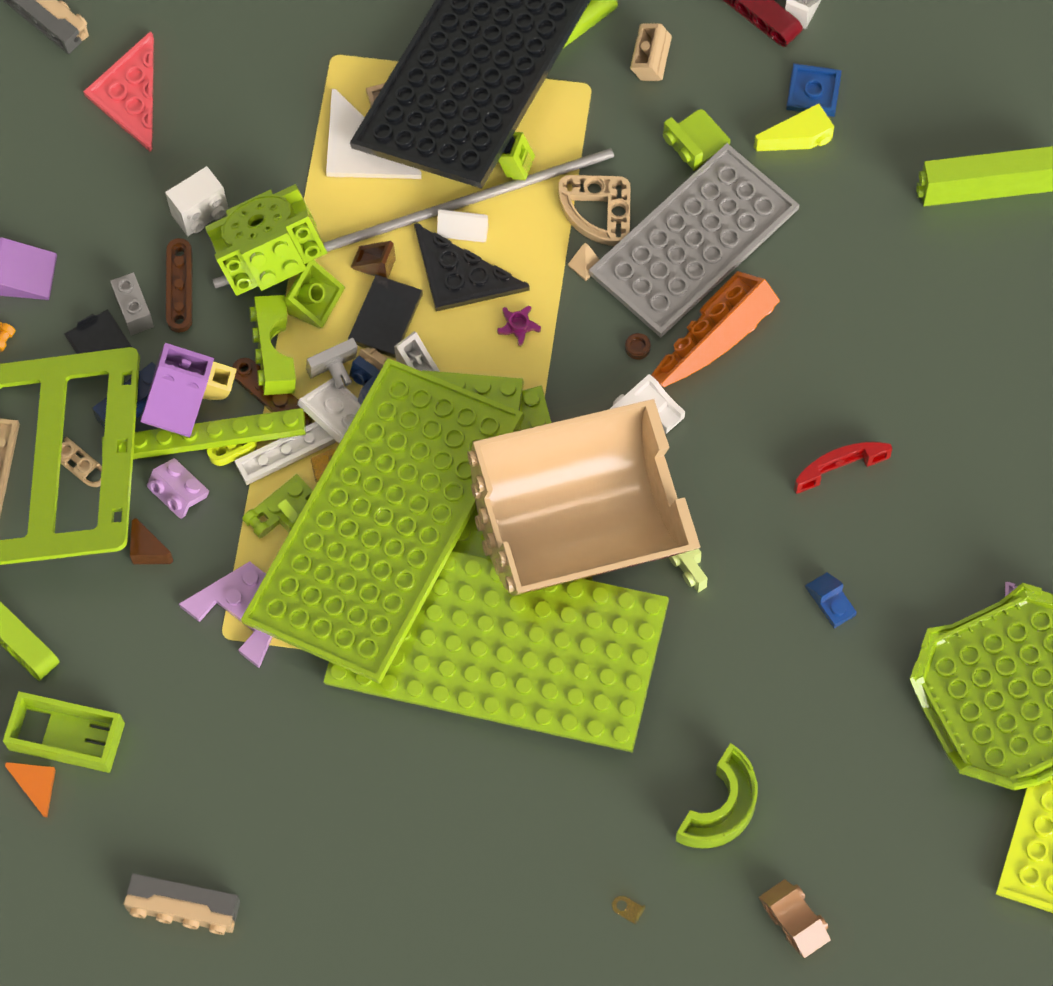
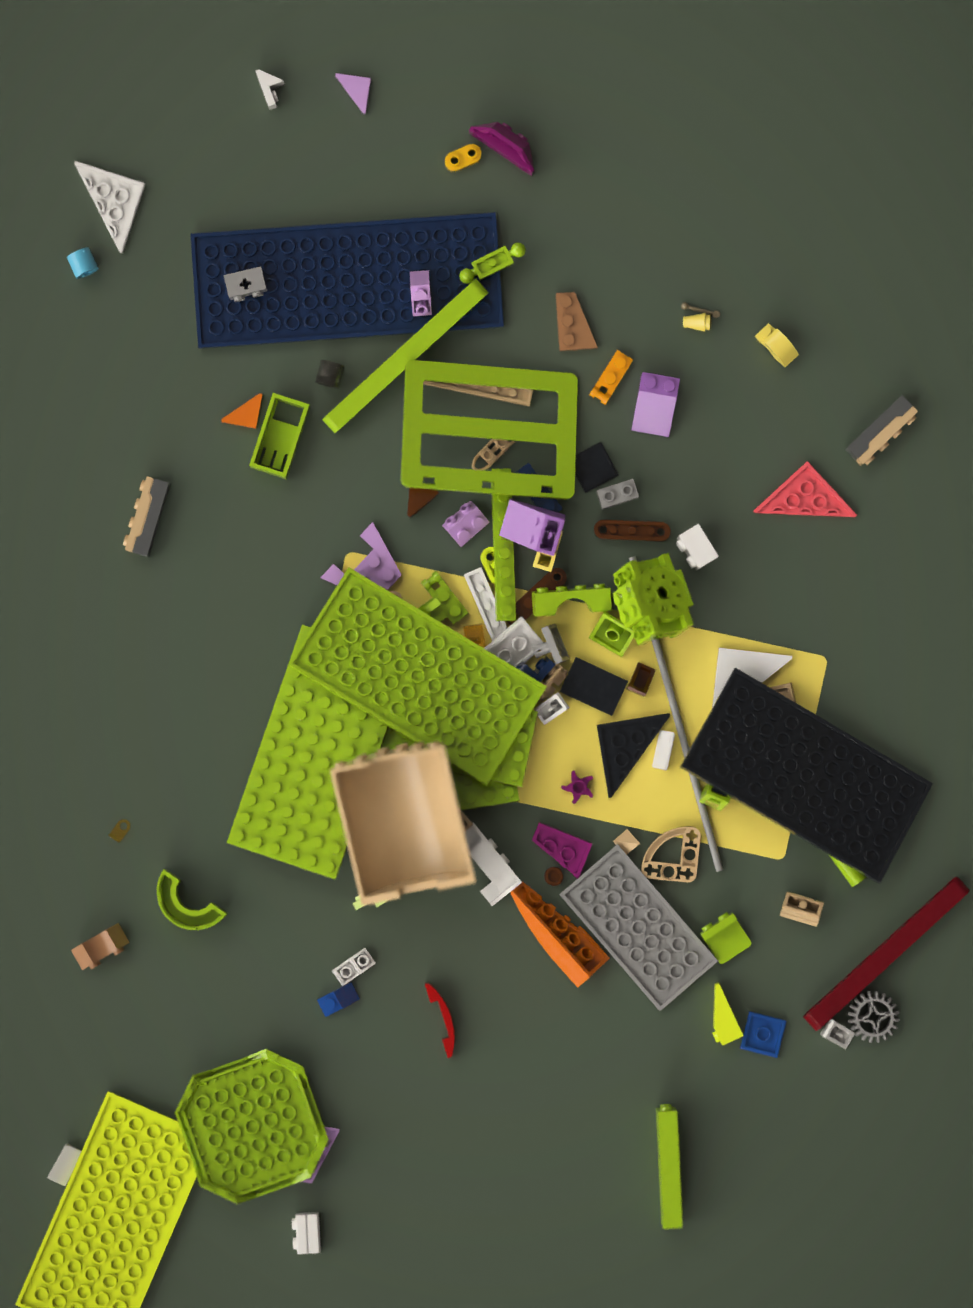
camera: 90 degrees right, 20 degrees up
none -> white slope [332,948,376,986]
none -> magenta wing [532,822,592,879]

